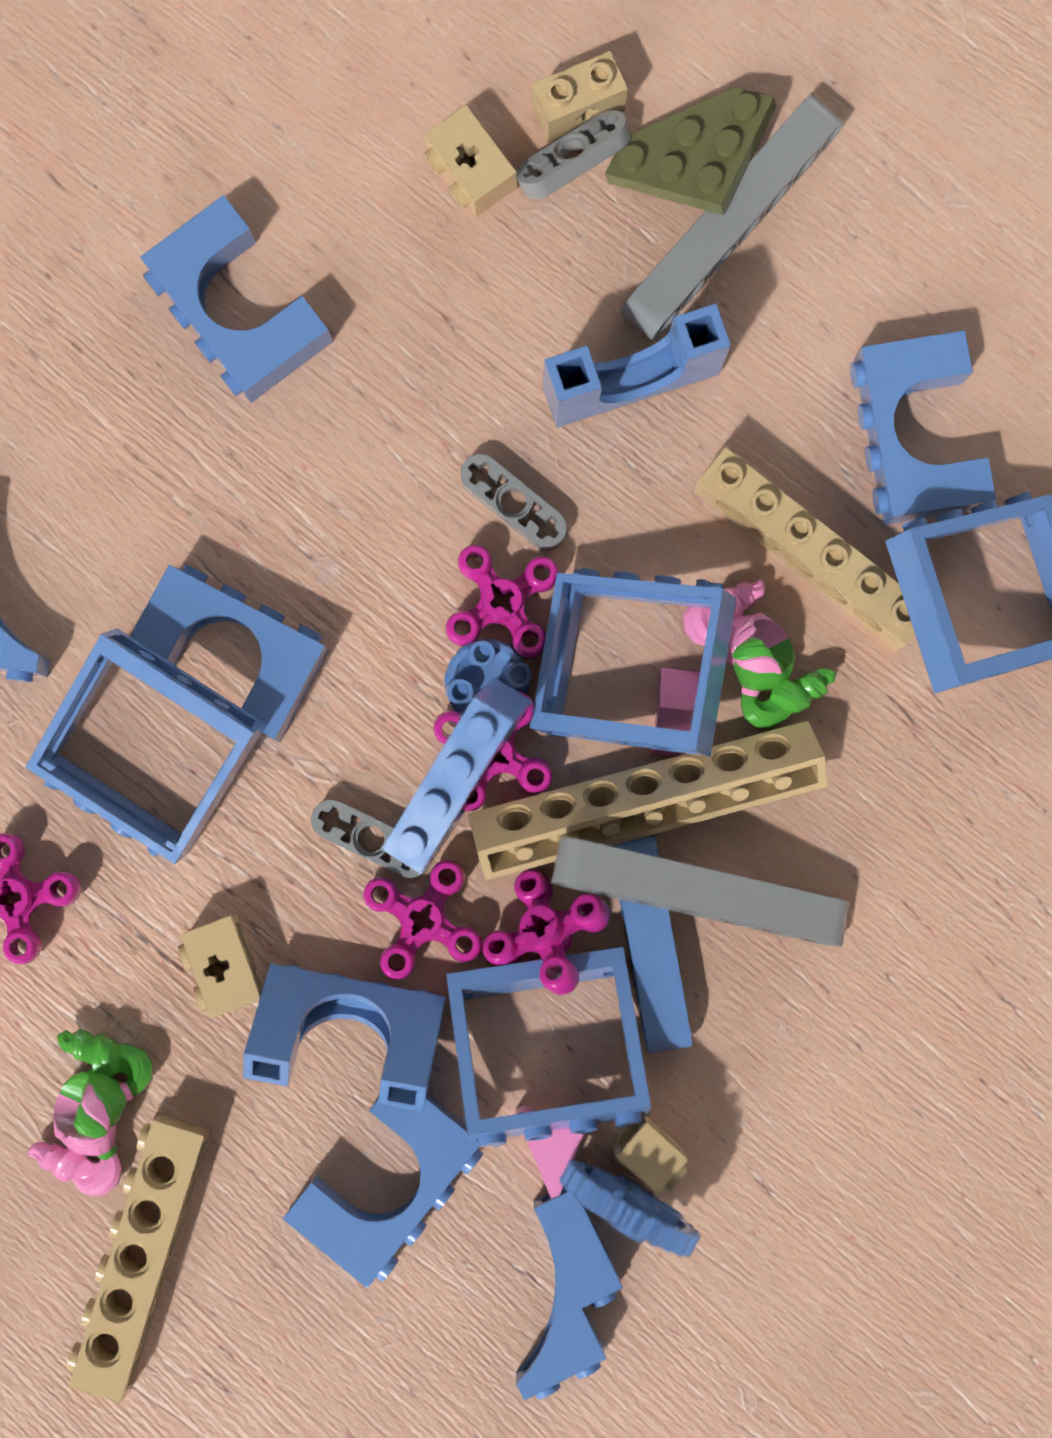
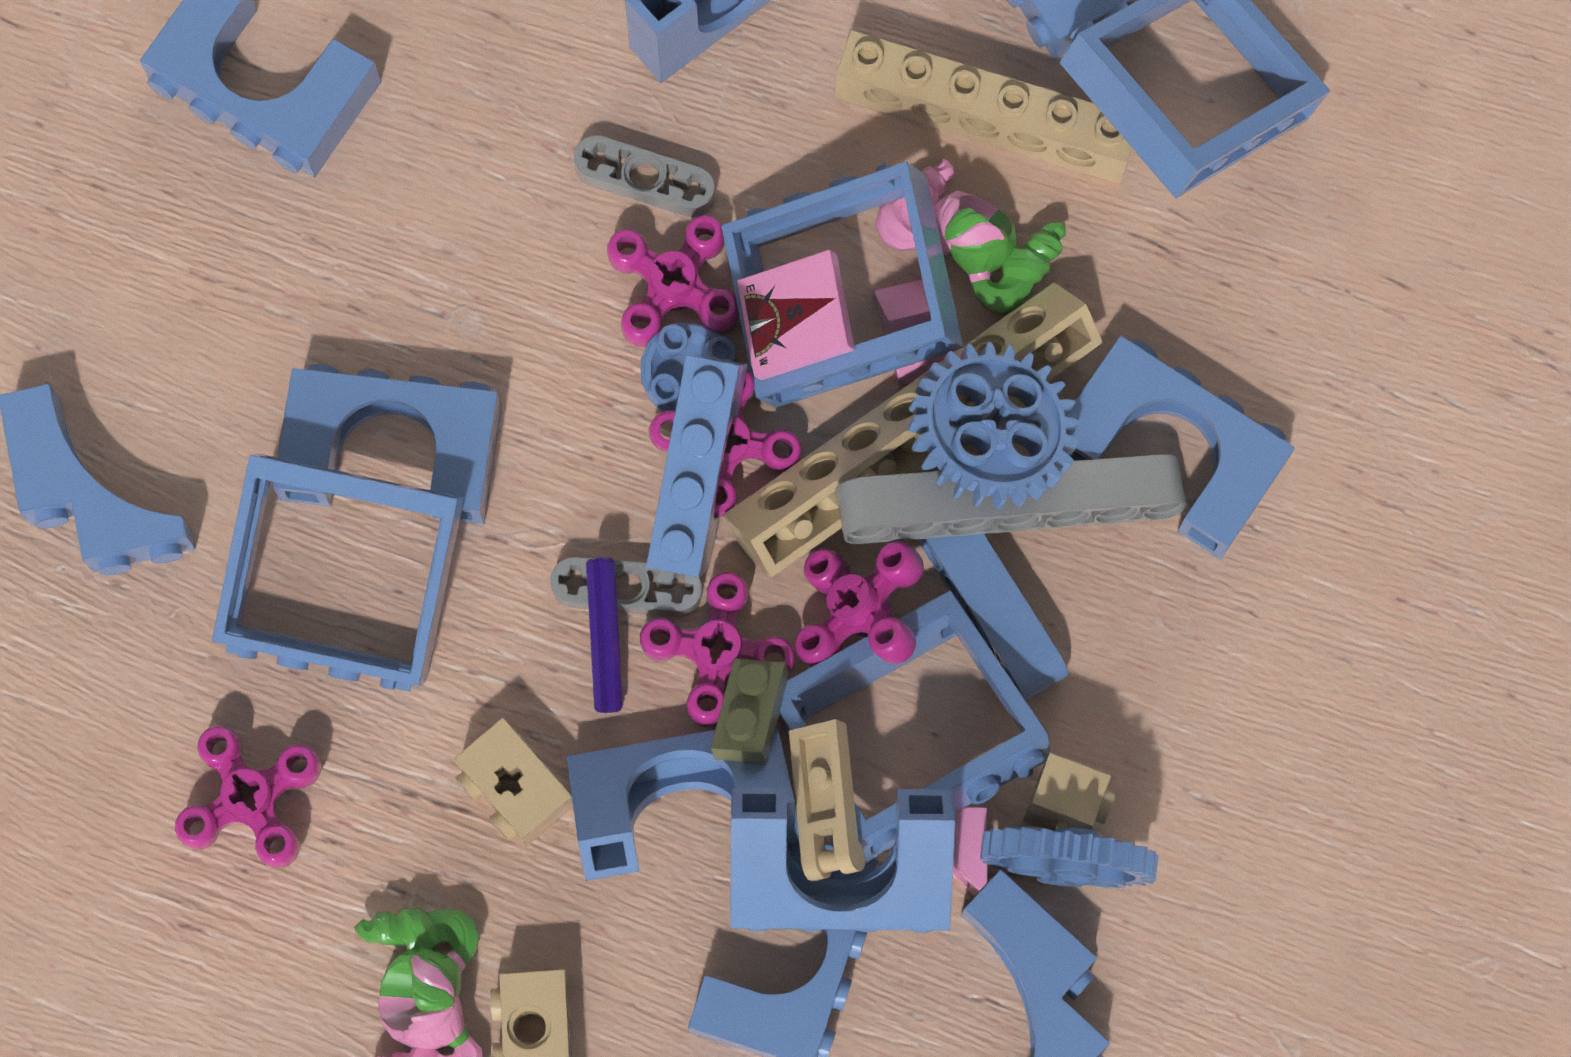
camera: 20 degrees left, 10 degrees down
none -> dark purple axle [586,557,623,713]
none -> olive plate [711,658,789,764]
none -> medium blue arch [730,788,955,933]
none -> bright pink tile [737,249,855,381]
none -> tan plate [789,719,865,881]
none -> medium blue gear [908,342,1080,510]
none -> medium blue arch [1065,335,1295,560]

